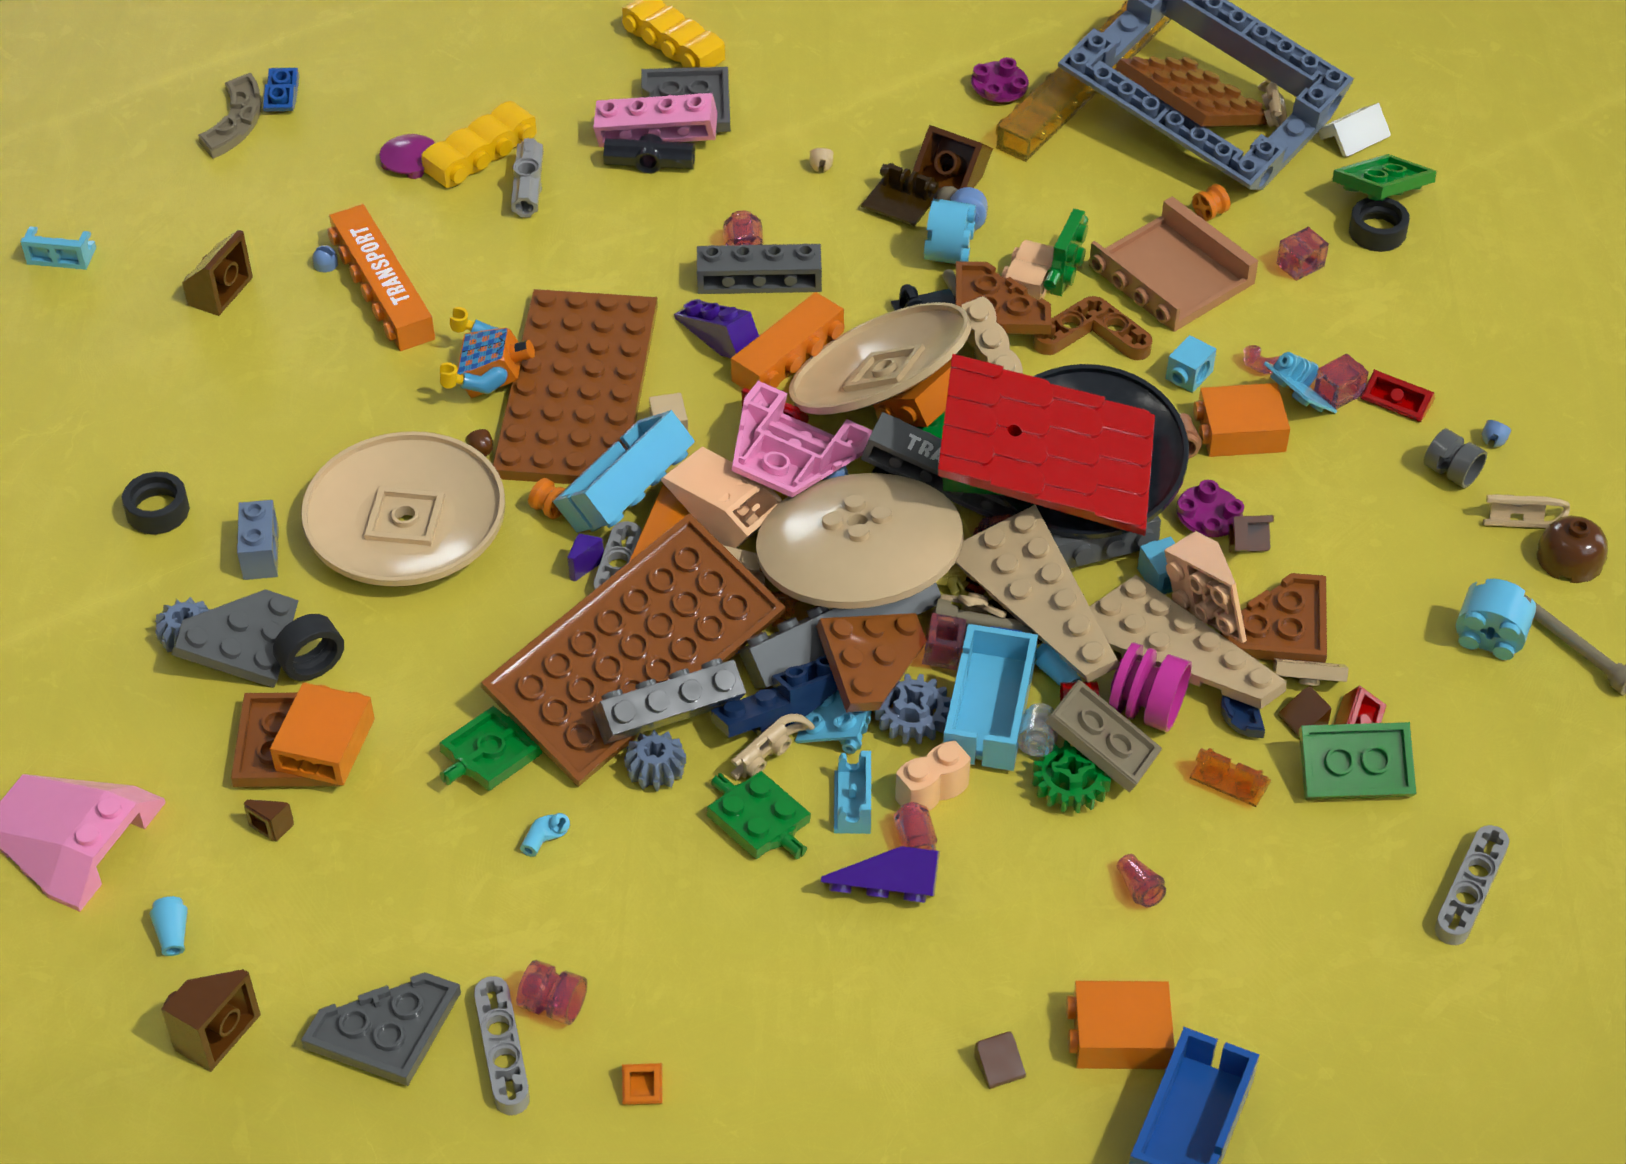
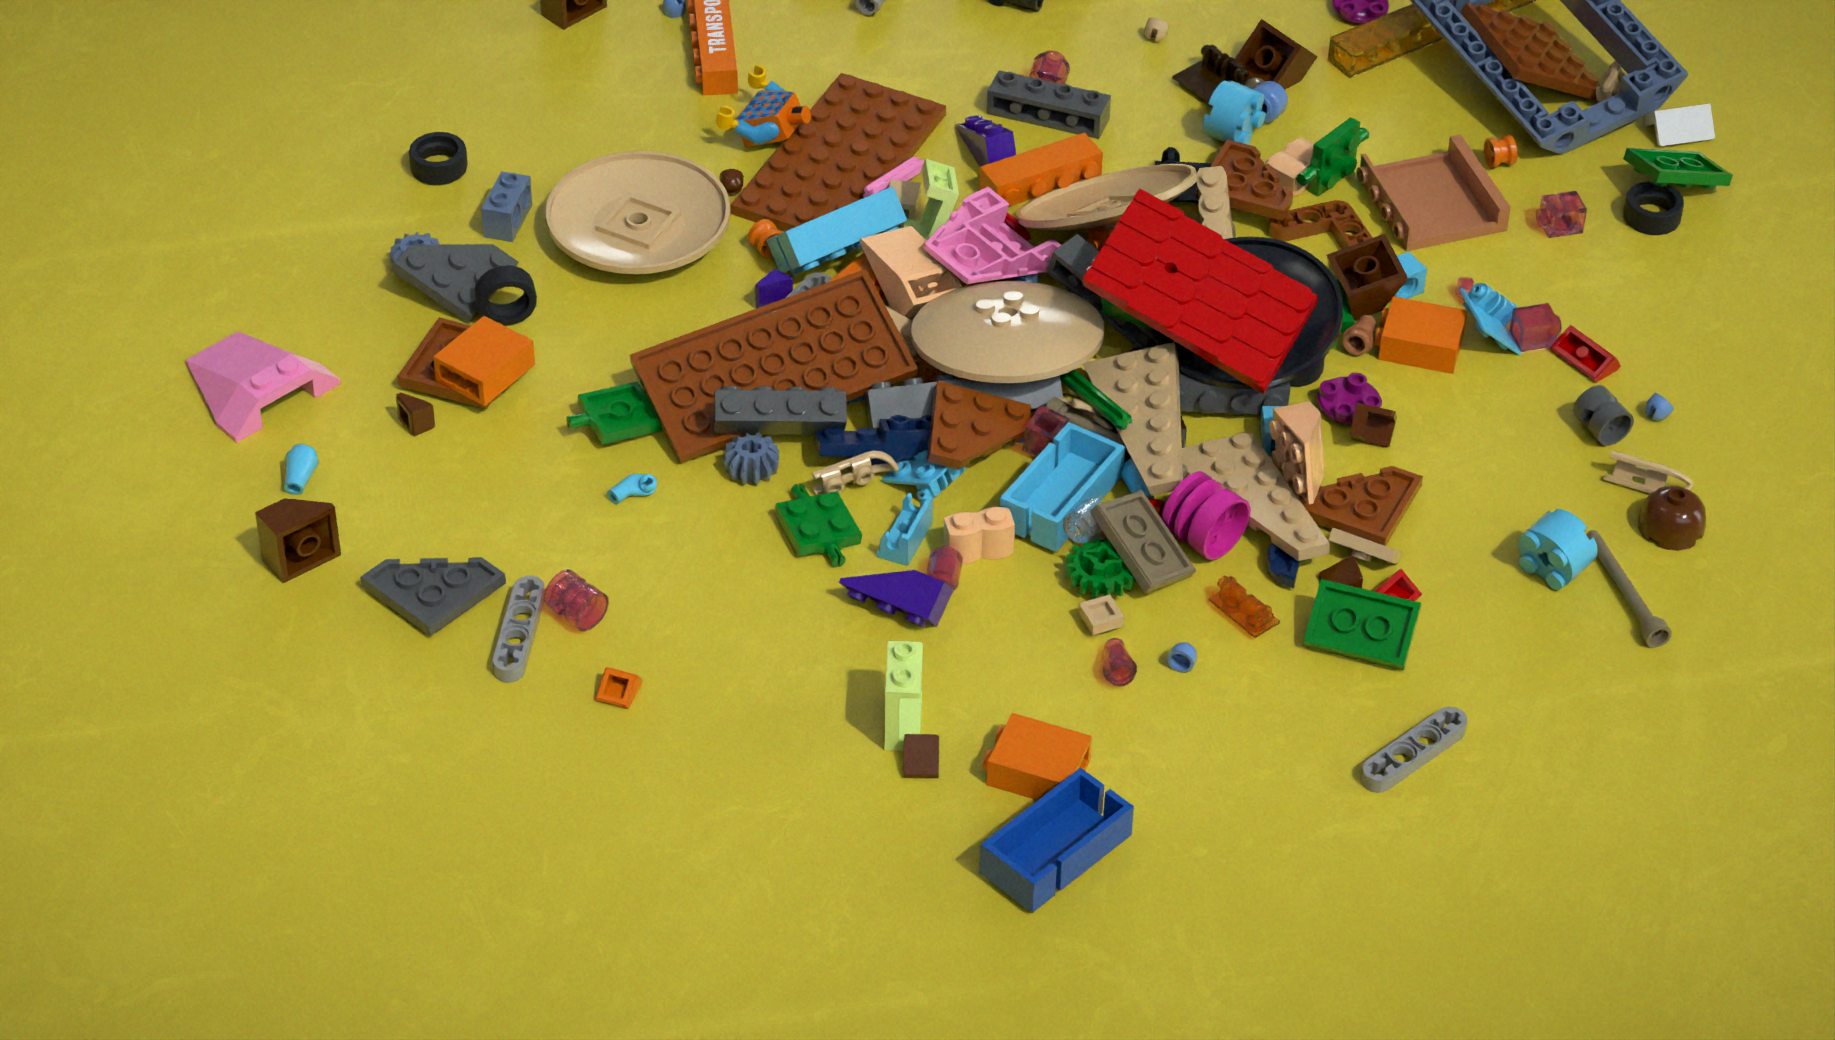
camera: 20 degrees right, 5 degrees down
sand blue gear [875,673,951,744] -> none
none -> bright pink axle [863,156,924,198]
none -> yellowish green panel [885,641,923,751]
none -> yellowish green panel [900,159,959,240]
none -> green axle [1060,370,1132,430]
none -> tan plate [1078,594,1124,635]
none -> medium blue hinge [1167,642,1197,673]
none -> reddish brown slope [1327,234,1408,321]

